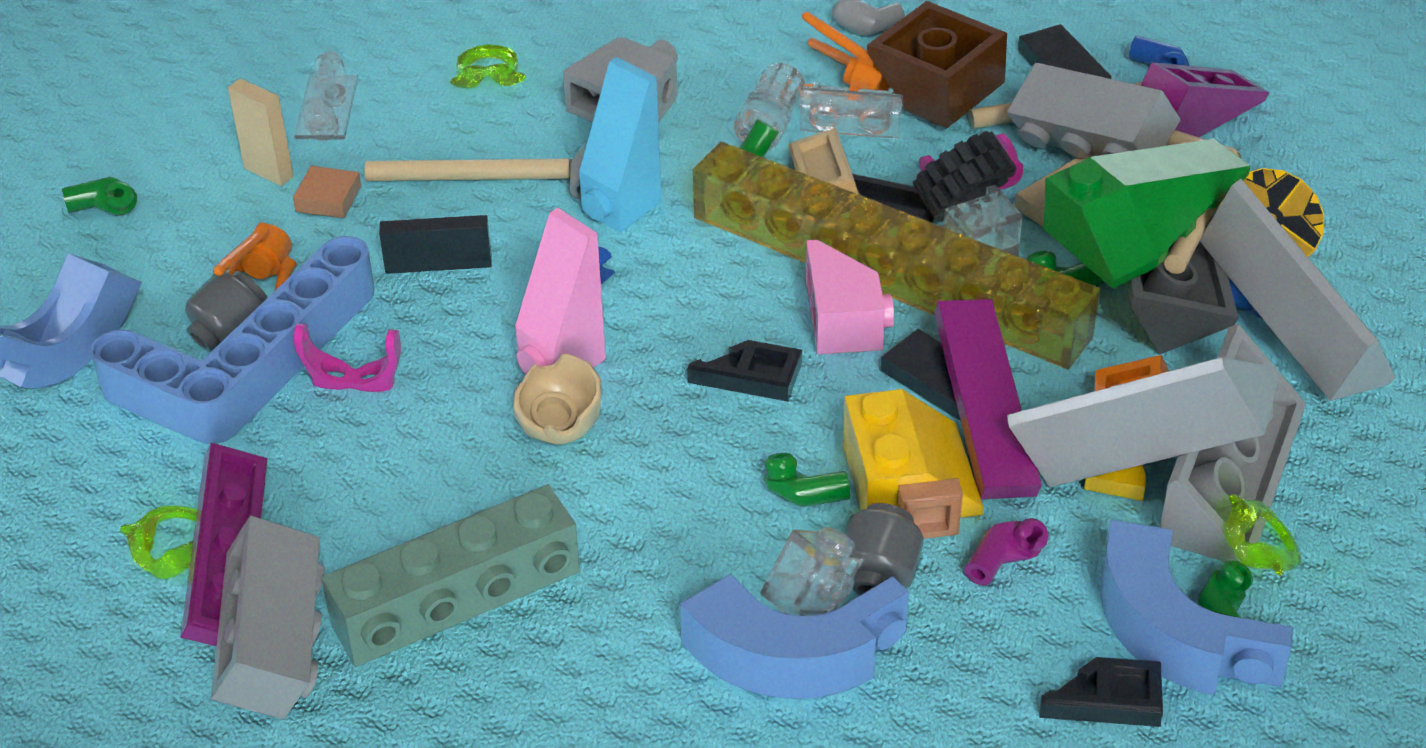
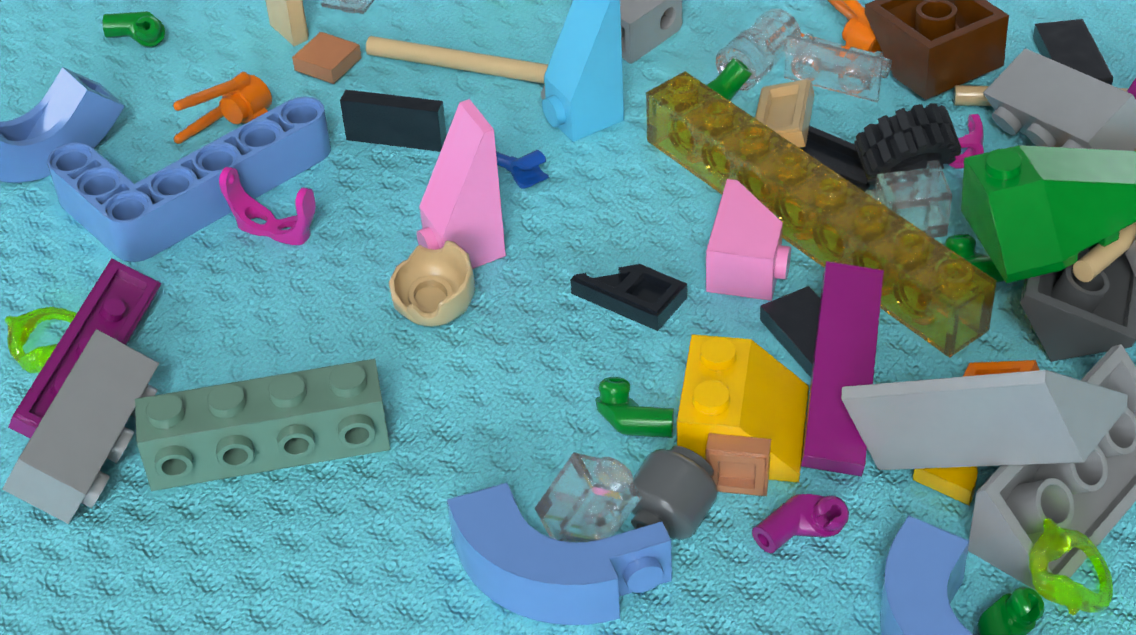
camera: 20 degrees right, 0 degrees up
dark grey head [185,271,268,352] -> none

